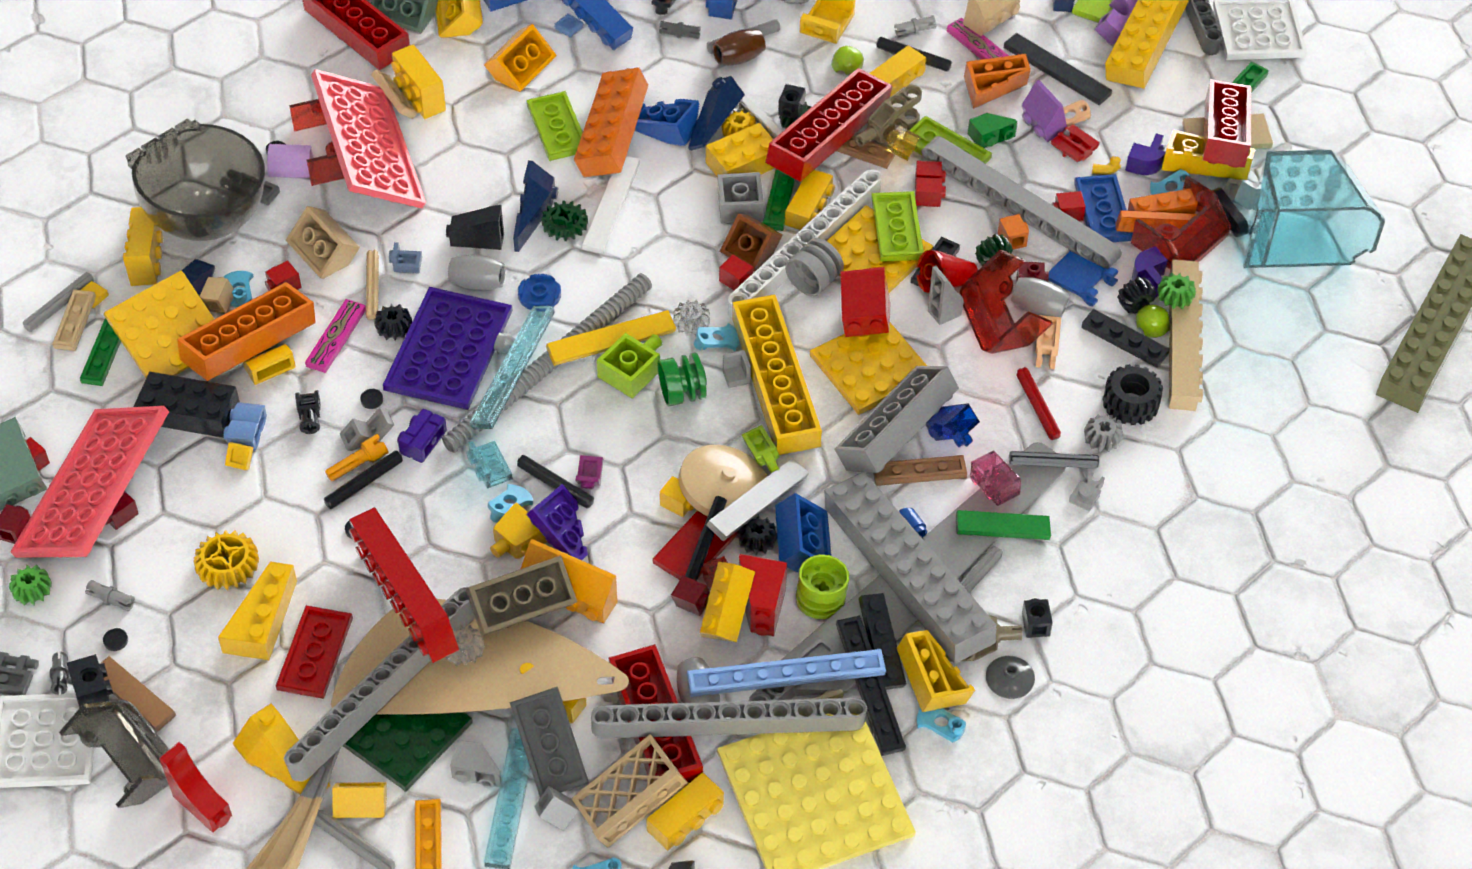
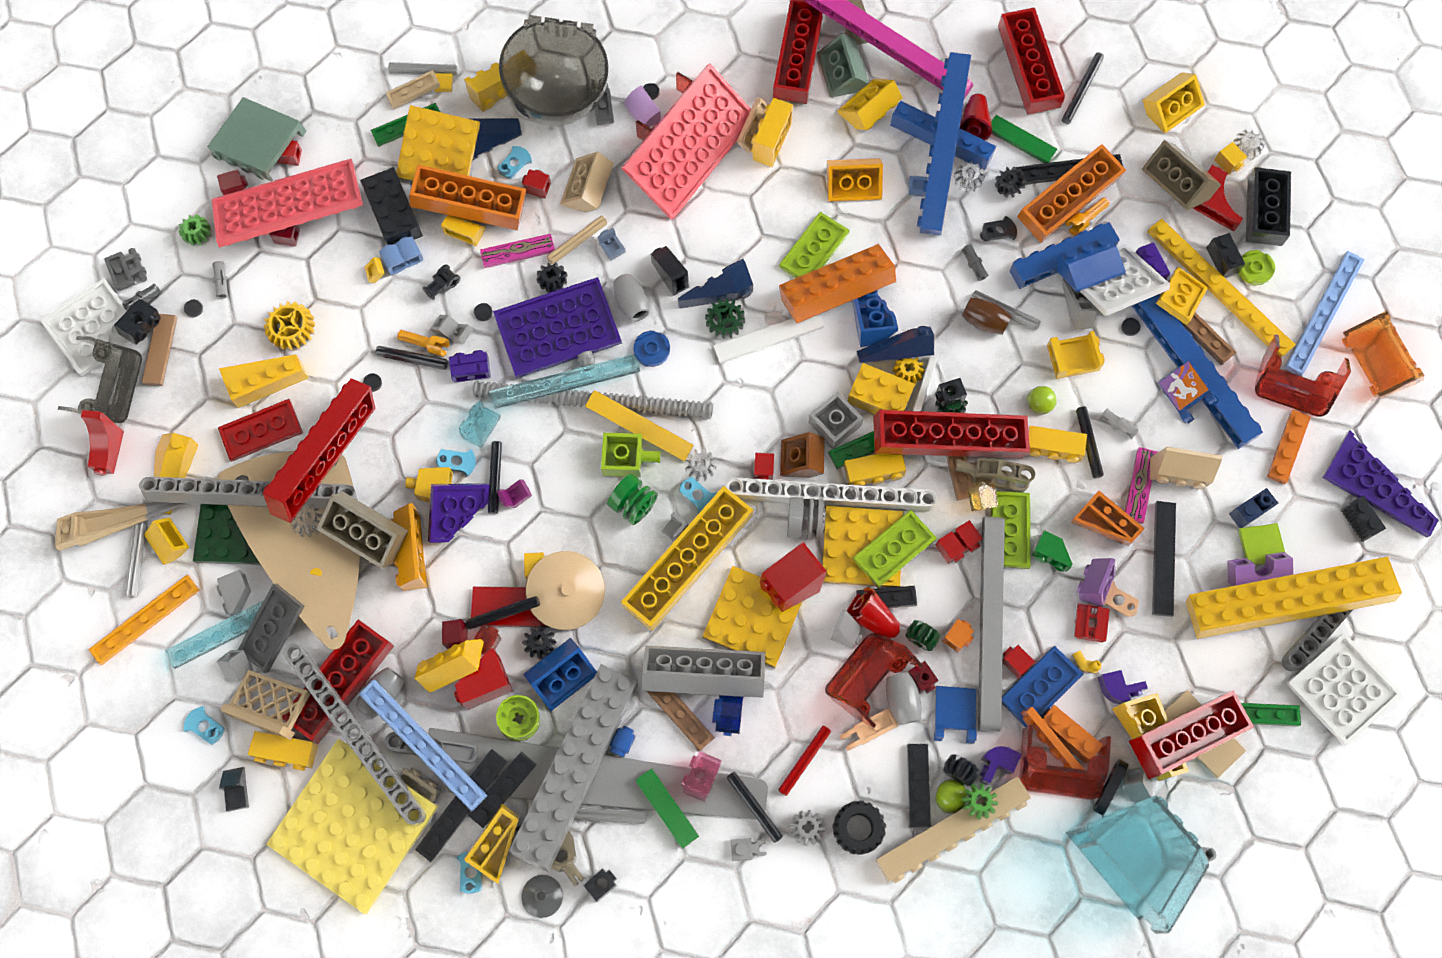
camera: 55 degrees right, 20 degrees up
tan brick [200,277,234,313] -> none
tile [707,458,809,541] -> none
lime hinge [742,425,780,474] -> none
medium azure piece [1150,169,1193,195] -> none

